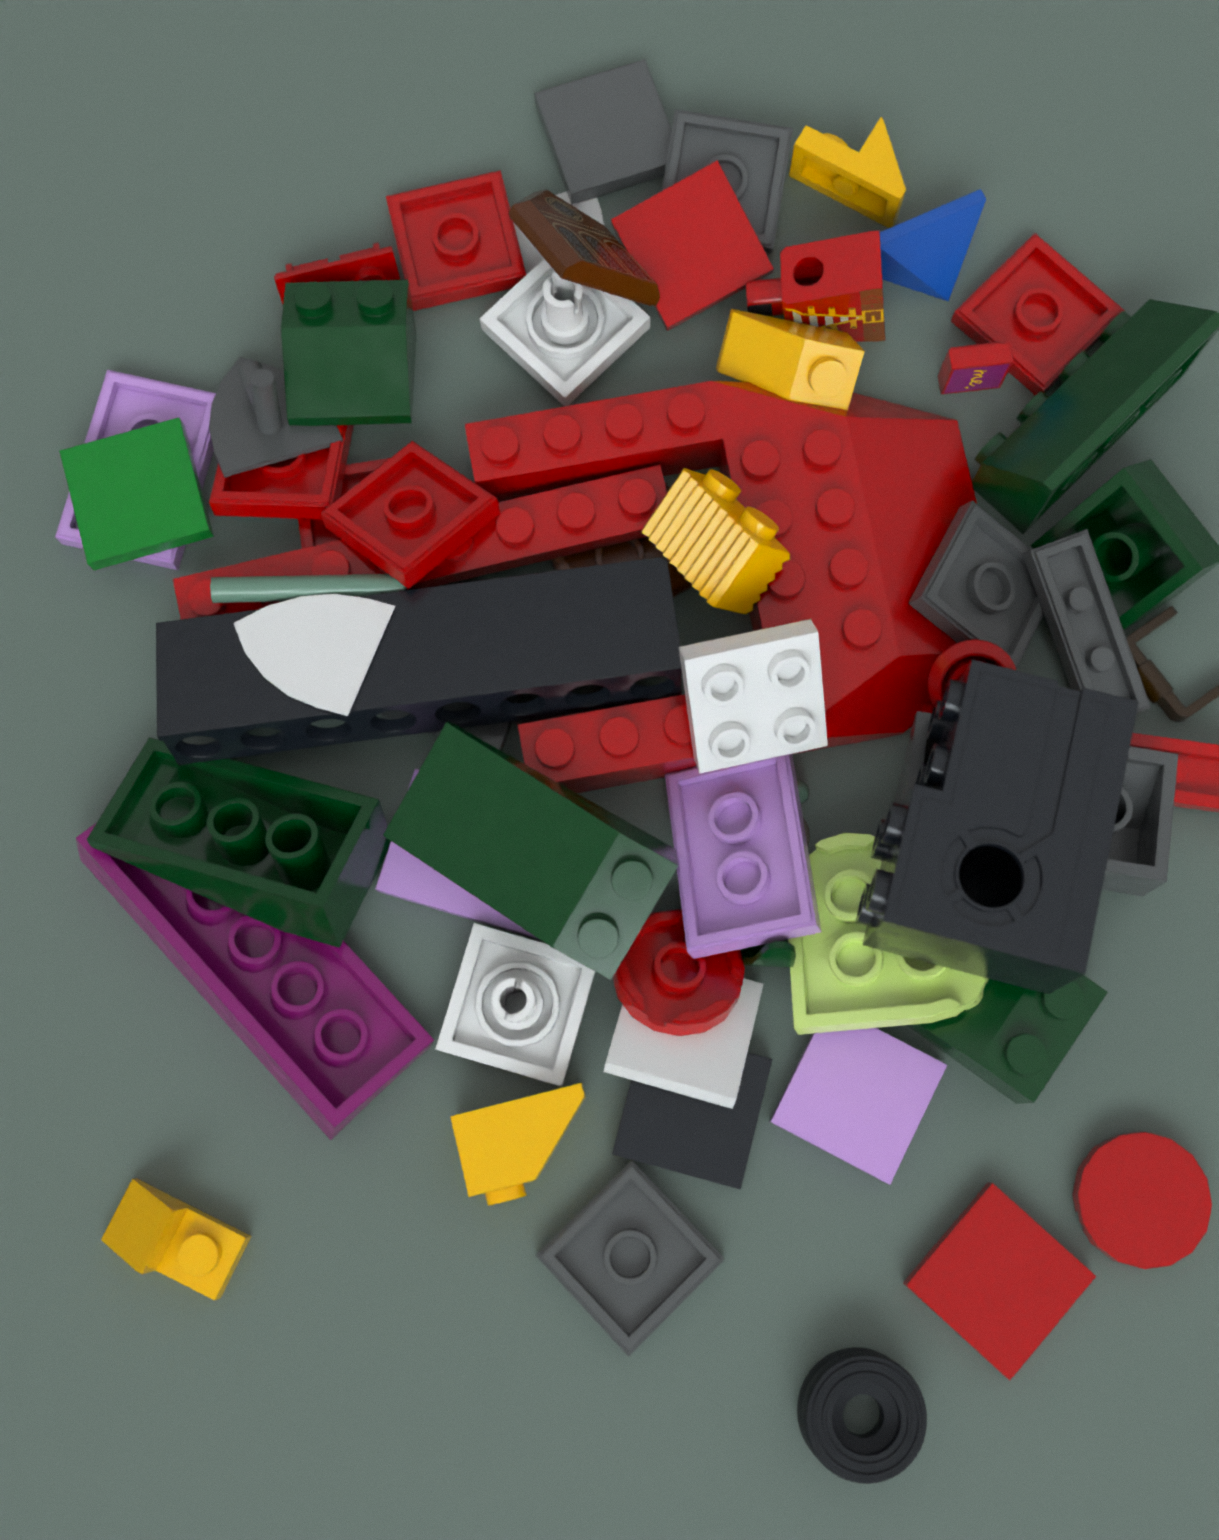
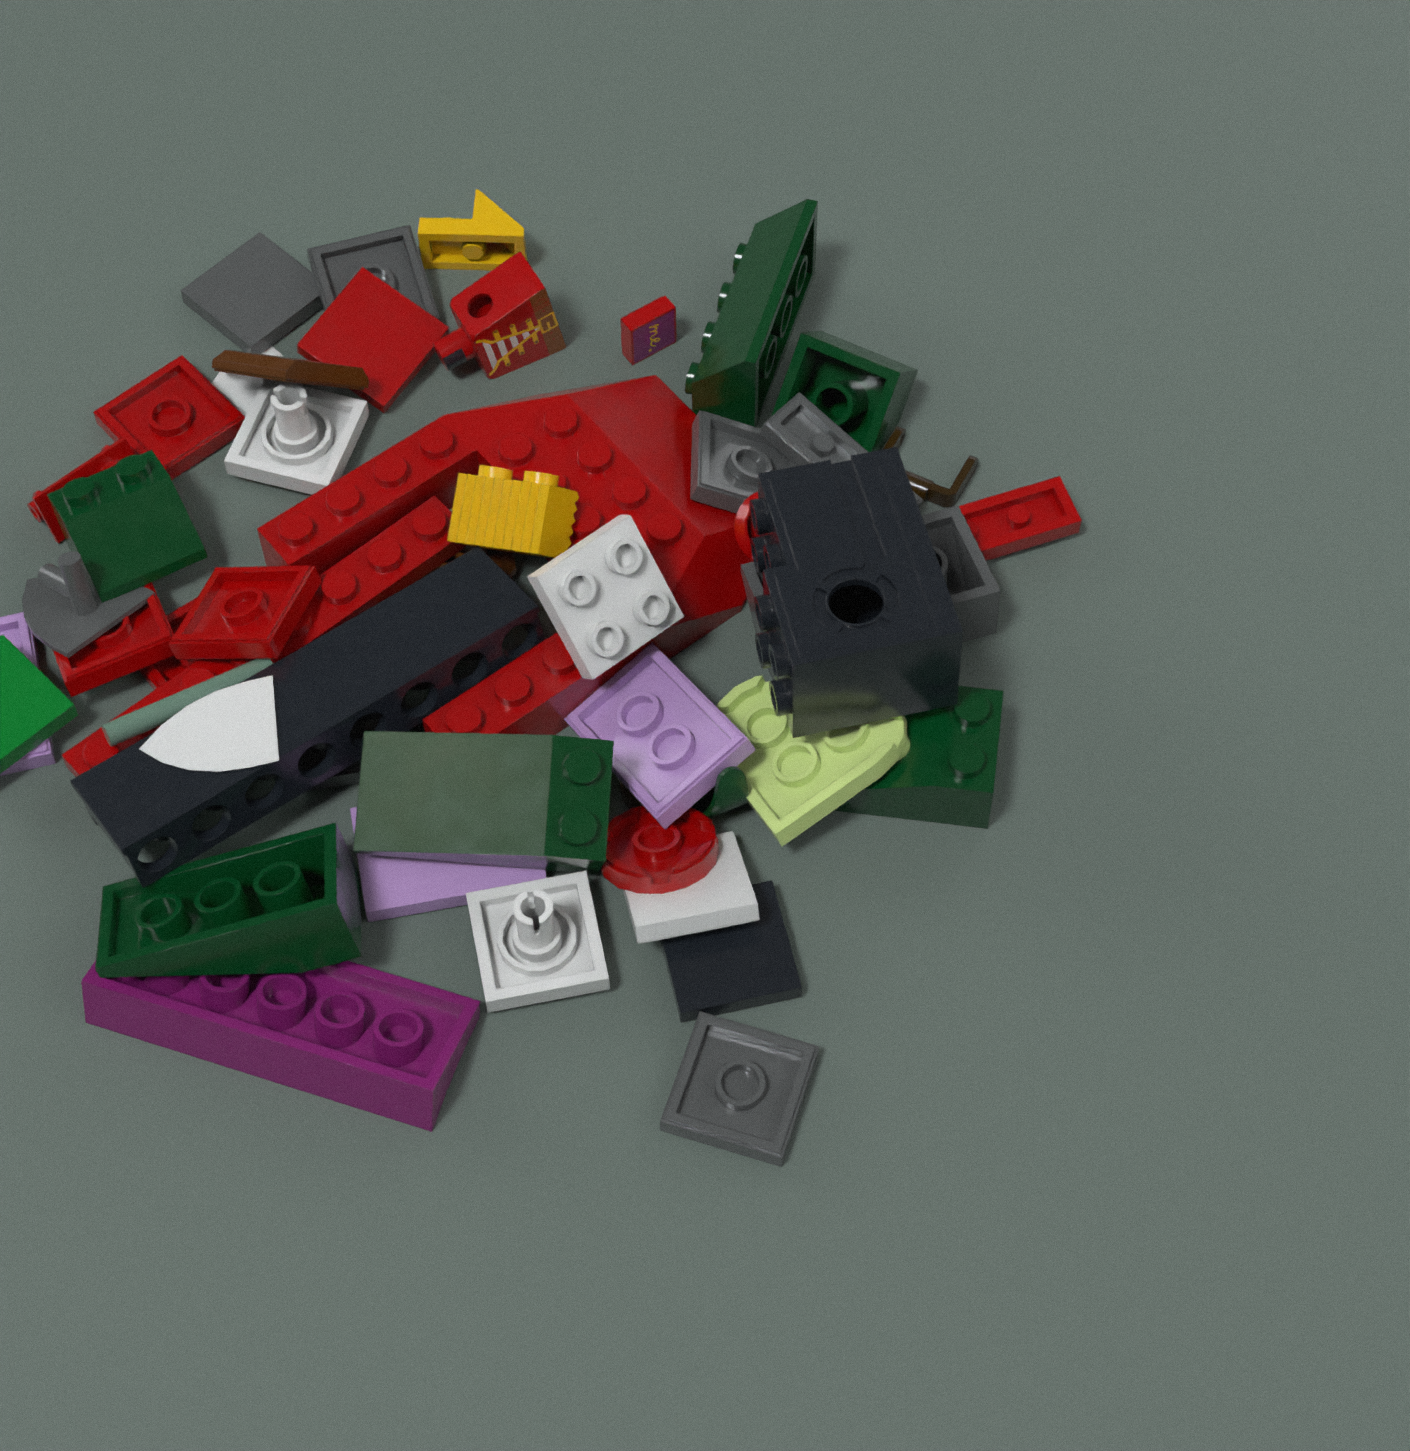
camera: 30 degrees left, 20 degrees down
yellow slope [101,1178,251,1301] -> none
yellow slope [450,1083,586,1206] -> none
yellow slope [716,309,865,410] -> none
lavender tile [769,1028,947,1185] -> none
black tyre [797,1347,927,1484] -> none
blue slope [880,189,986,302] -> none
red tile [903,1182,1096,1380] -> none
red tile [951,233,1124,396] -> none
red tile [1072,1132,1212,1269] -> none

